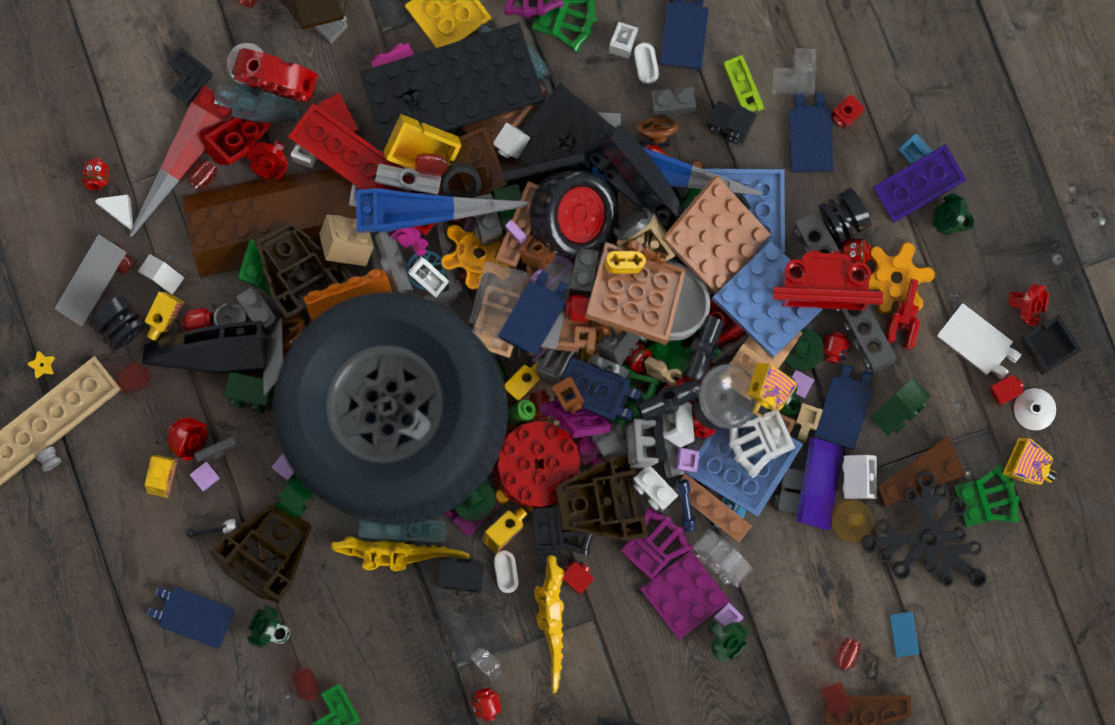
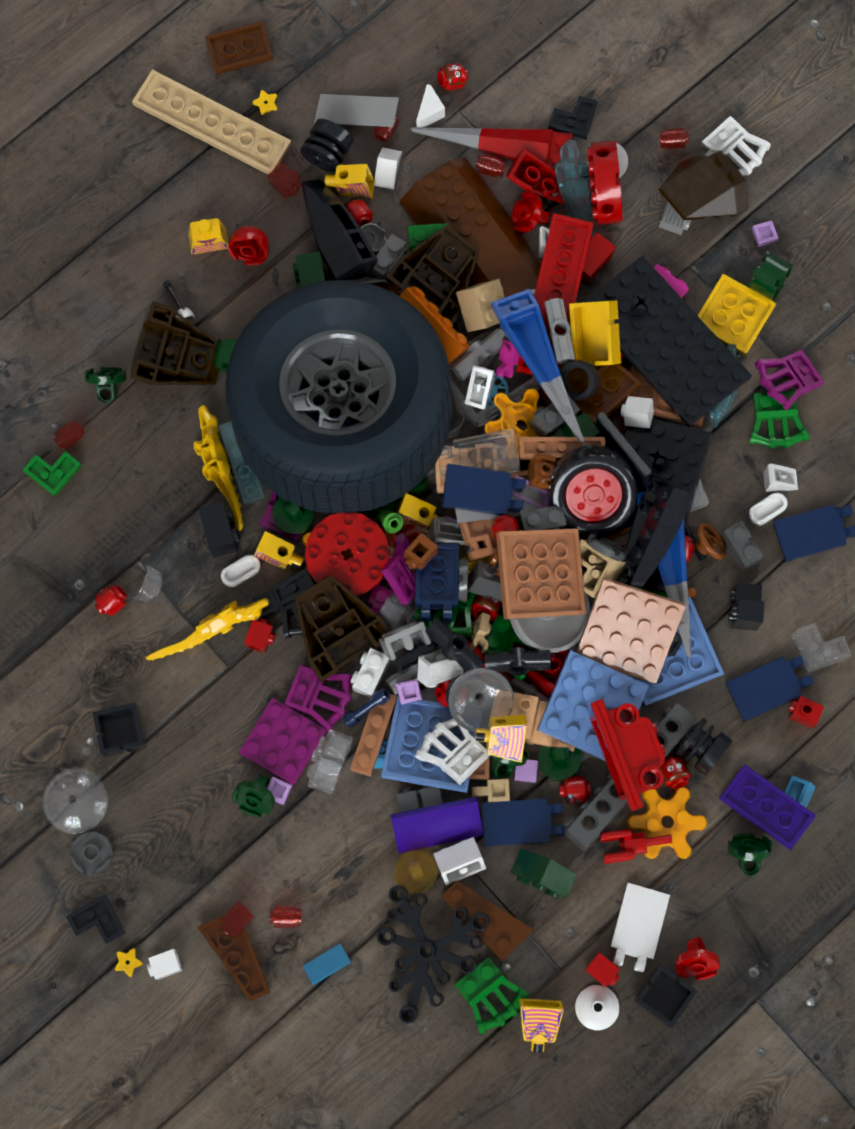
camera: 70 degrees right, 5 degrees down
light grey wheel [35,446,62,472] -> none
dark blue tile [147,587,235,649] -> none
lavender tile [190,462,220,492] -> none
dark grey plate [194,436,239,463] -> none
clear red brick [415,152,447,176] -> none
lavender tile [505,220,526,244] -> none
yellow beam [604,251,646,273] -> none
dark orange piece [625,239,666,264] -> none
lime plate [723,55,764,112] -> none

